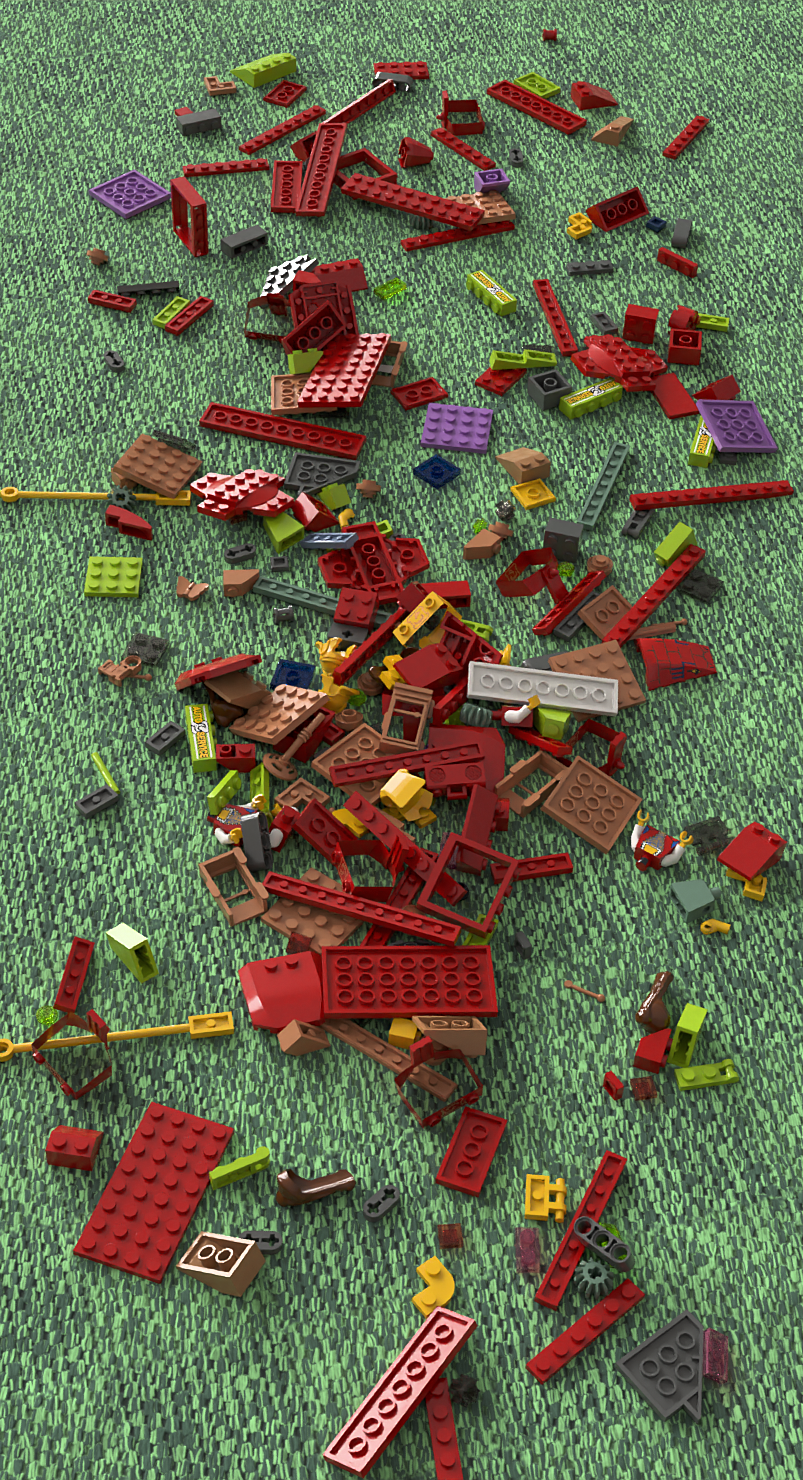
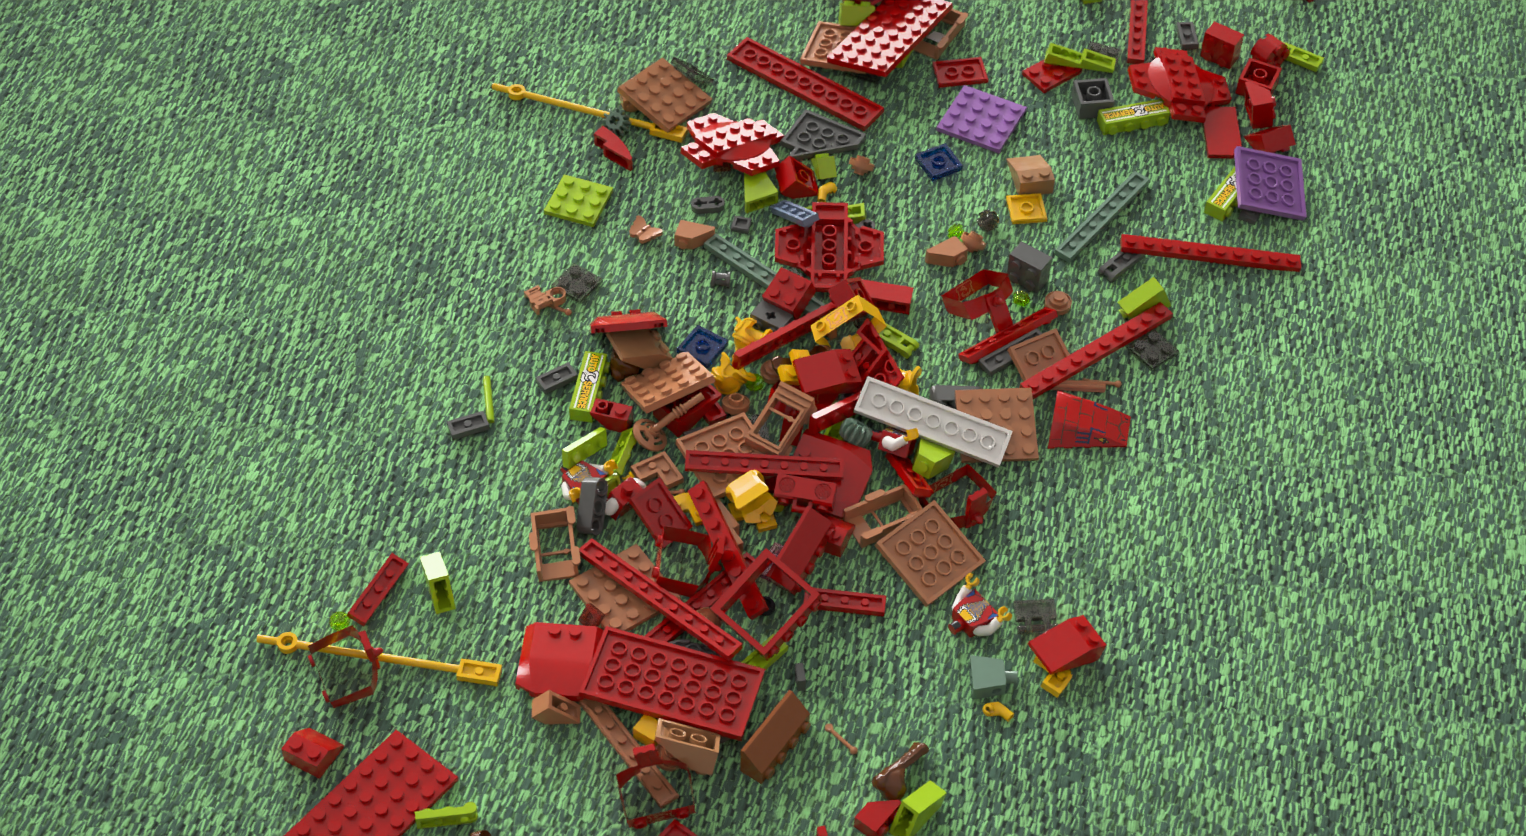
camera: 20 degrees right, 5 degrees up
none -> dark orange slope [740,690,811,784]
none -> red slope [1245,81,1276,129]

